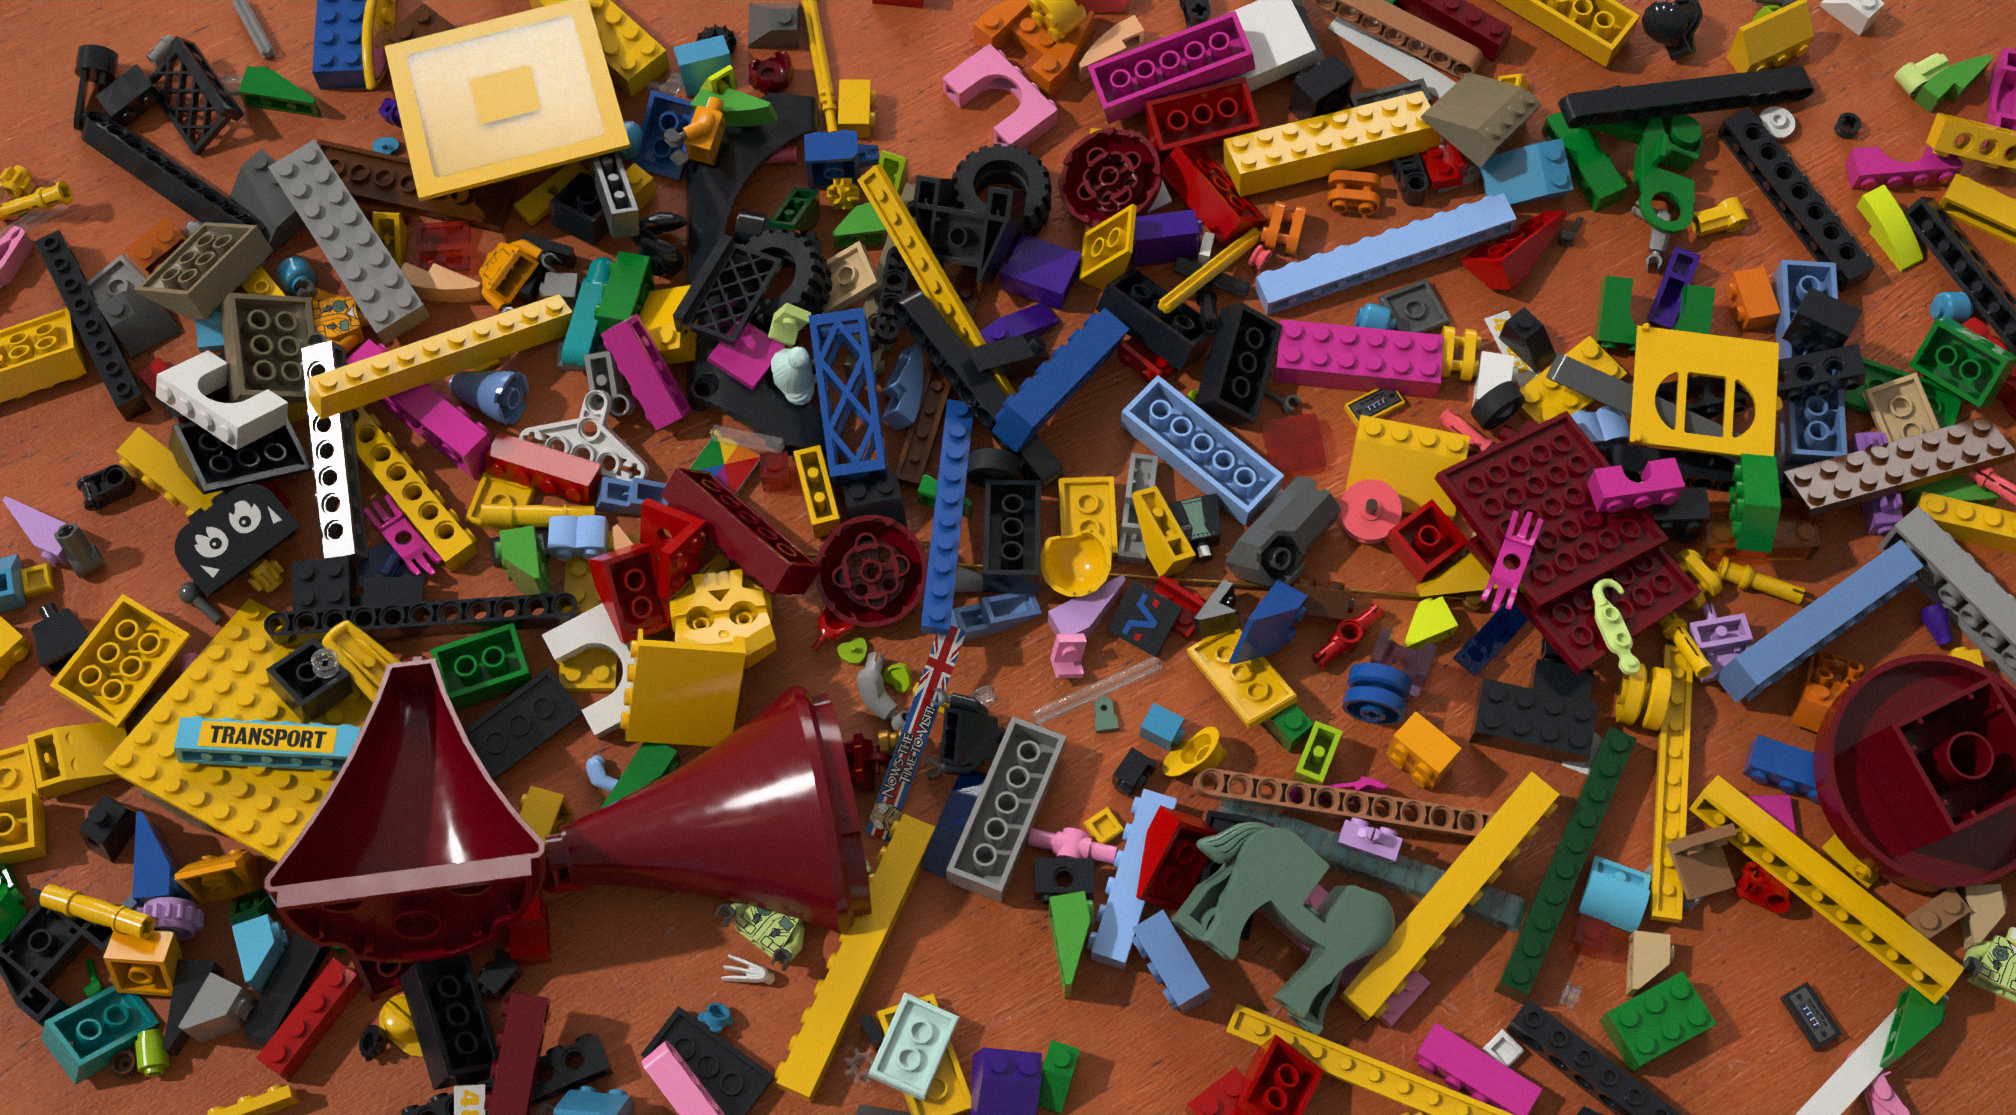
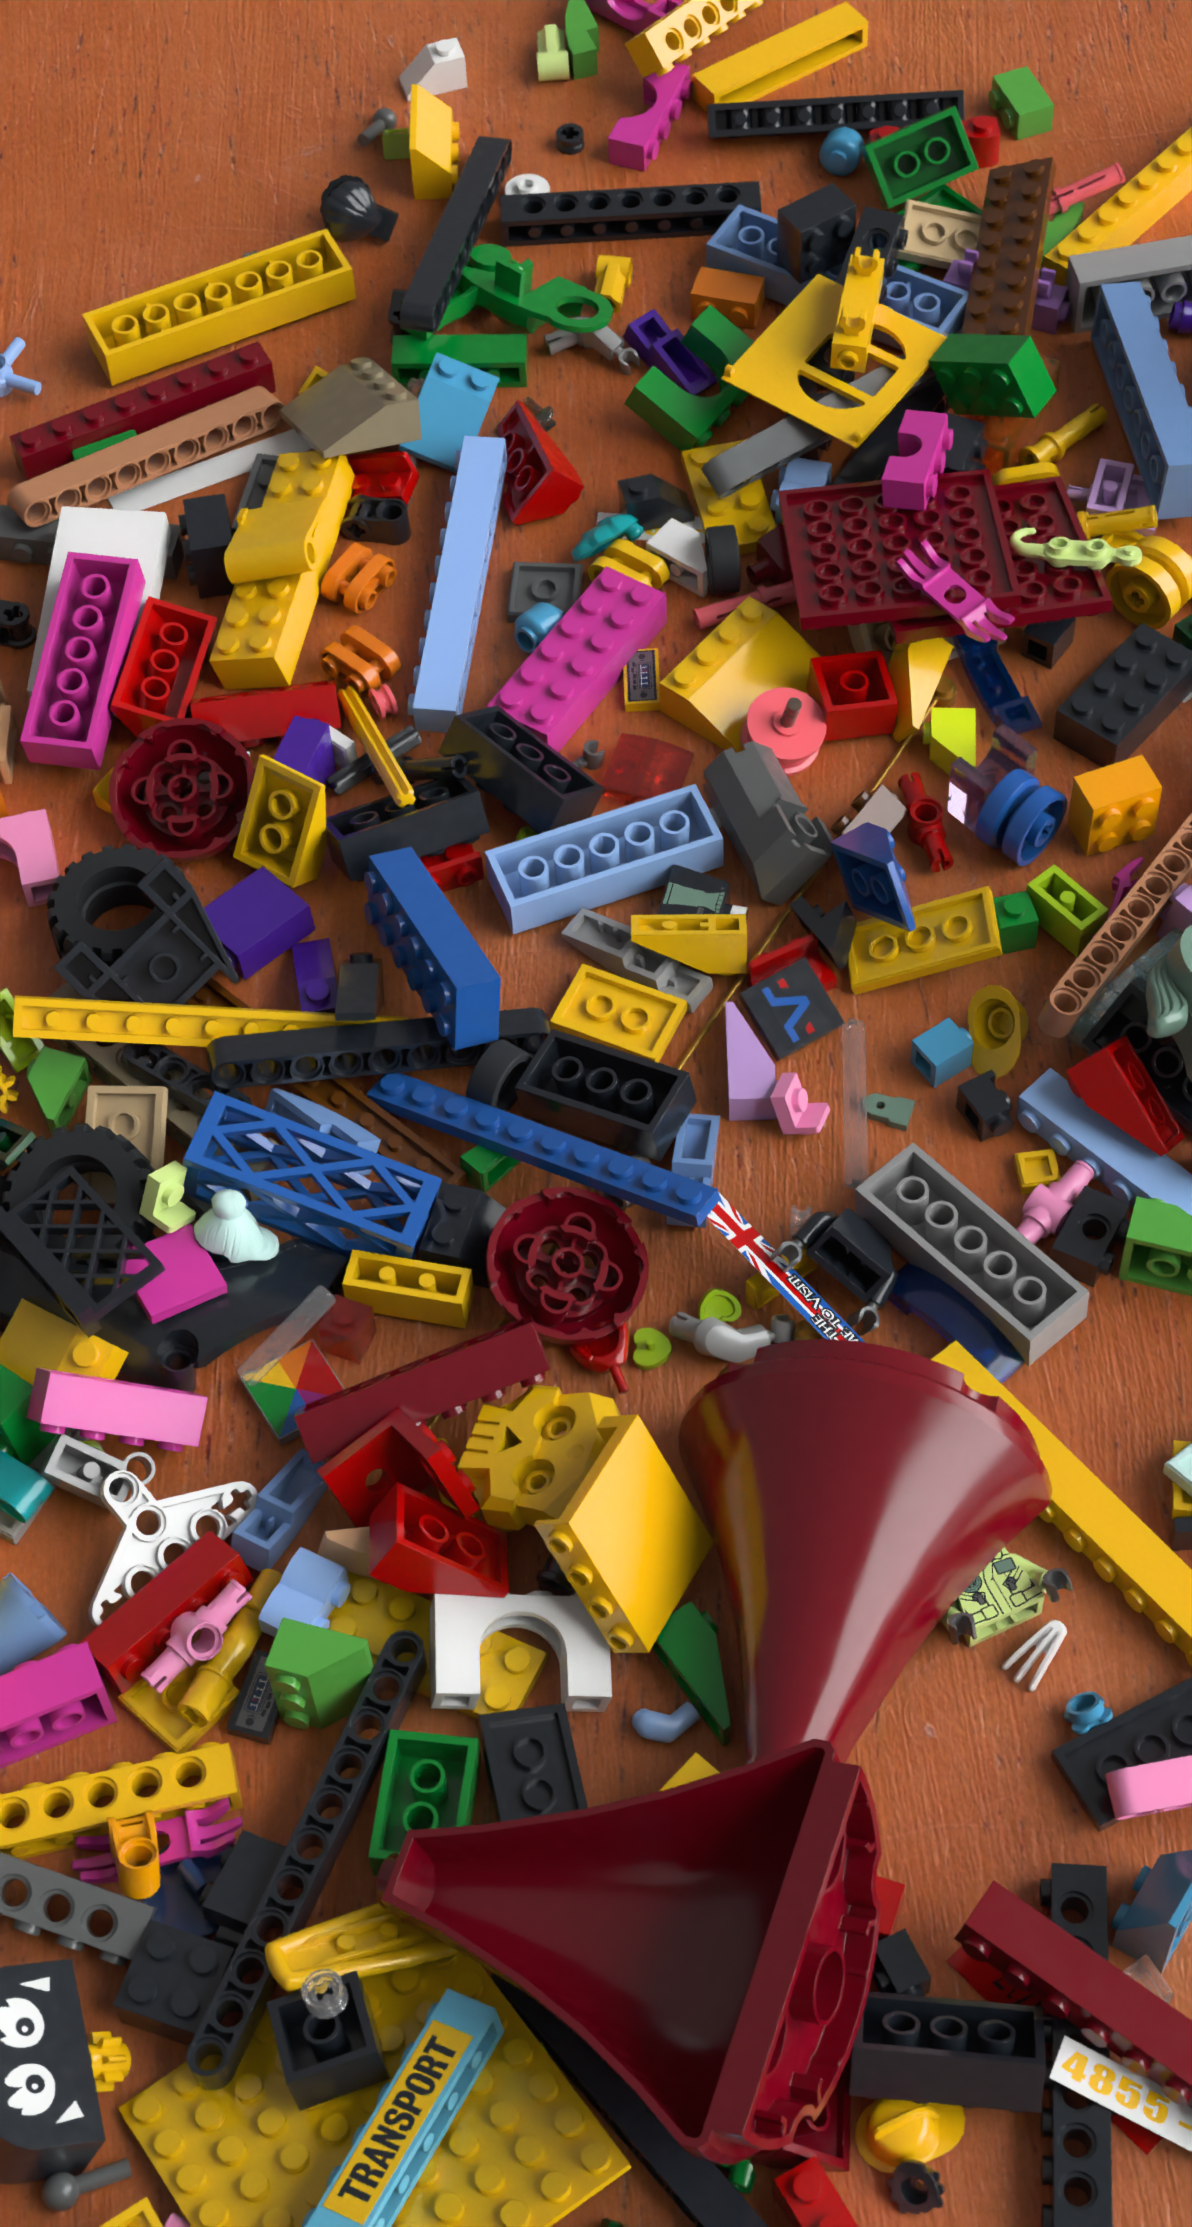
camera: 60 degrees left, 10 degrees down
yellow cylinder [1040,528,1112,597] -> none
black brick [1529,658,1594,701] -> none
neon yellow slope [1856,185,1923,272] -> none
none -> light orange piece [106,1810,160,1899]
none -> bright pink pin [140,1578,252,1694]
none -> yellow door [224,496,327,584]
none -> teal arm [571,514,644,563]
none -> yellow brick [830,247,885,373]

